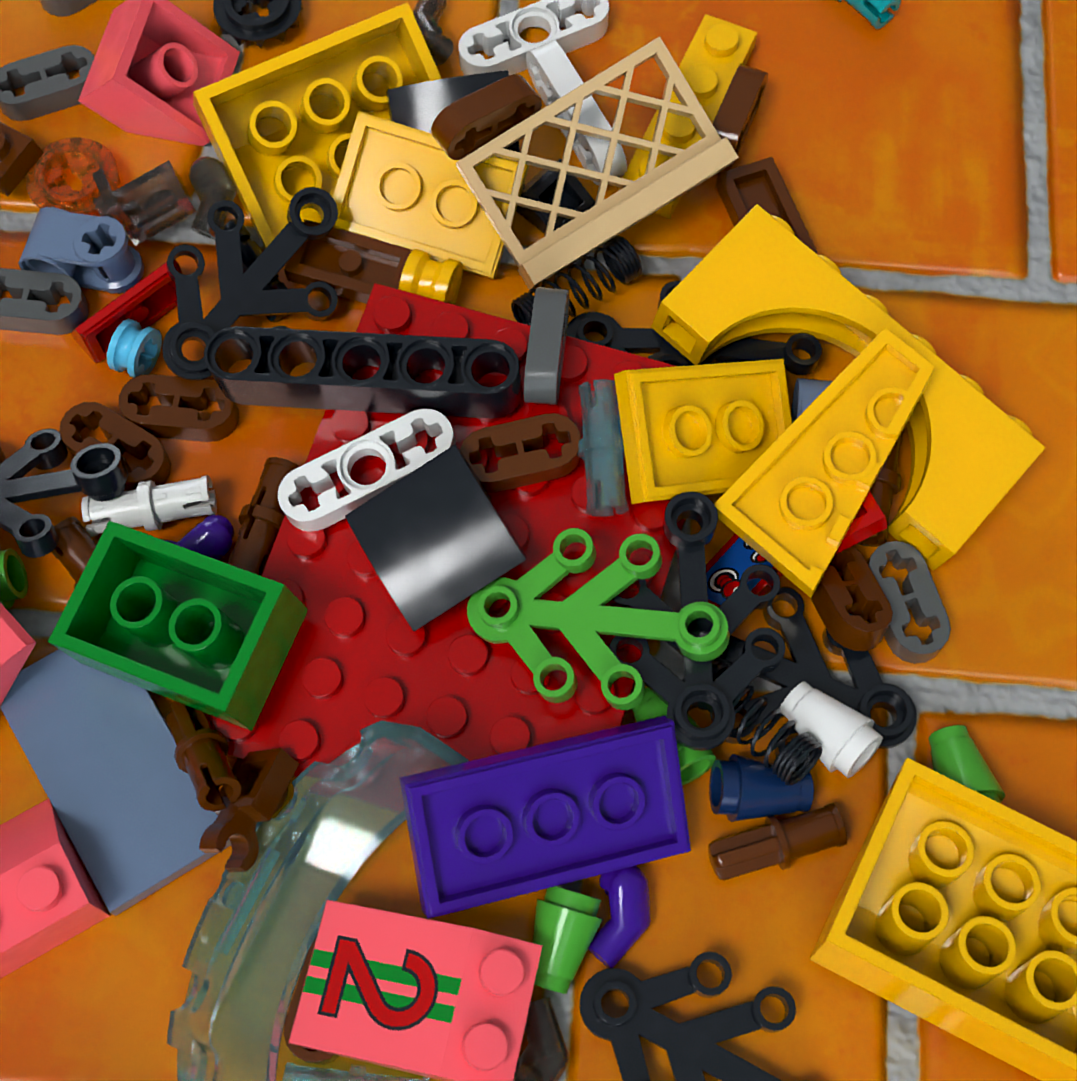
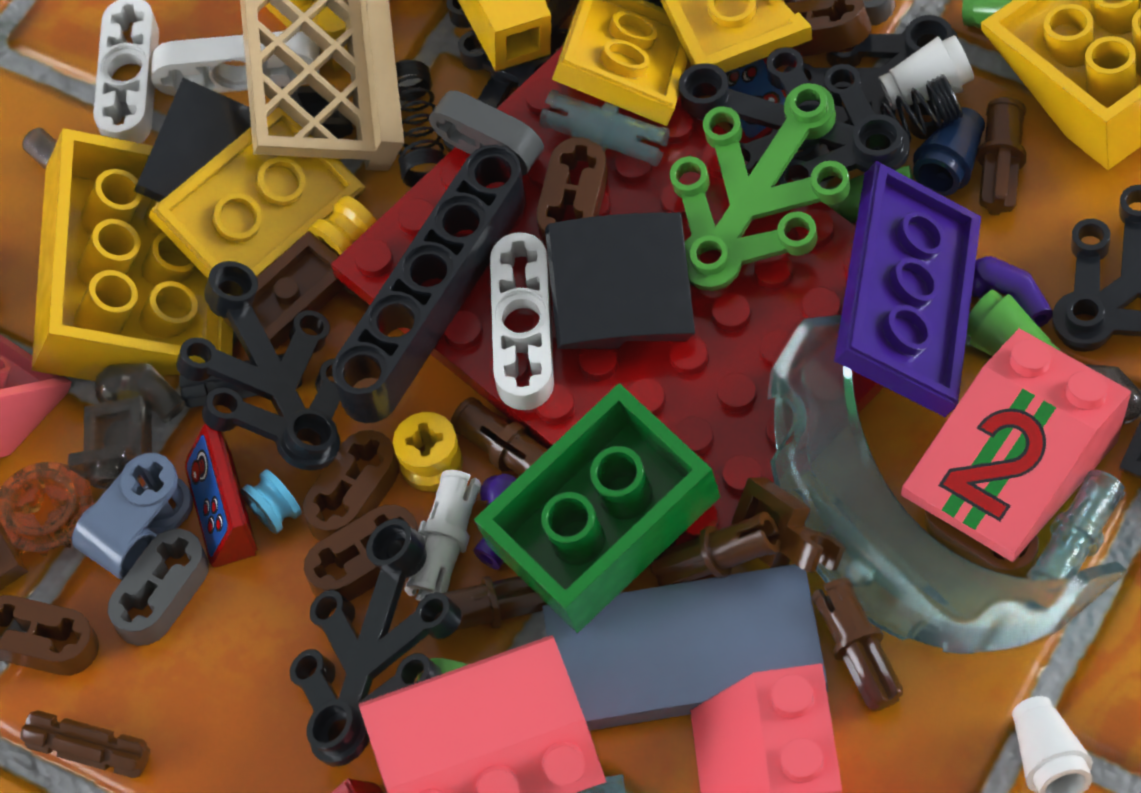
camera: 55 degrees left, 10 degrees down
reddish brown beam [431,74,542,160] -> none
none -> yellow wheel [392,412,463,492]
none -> reddish brown axle [812,578,903,711]

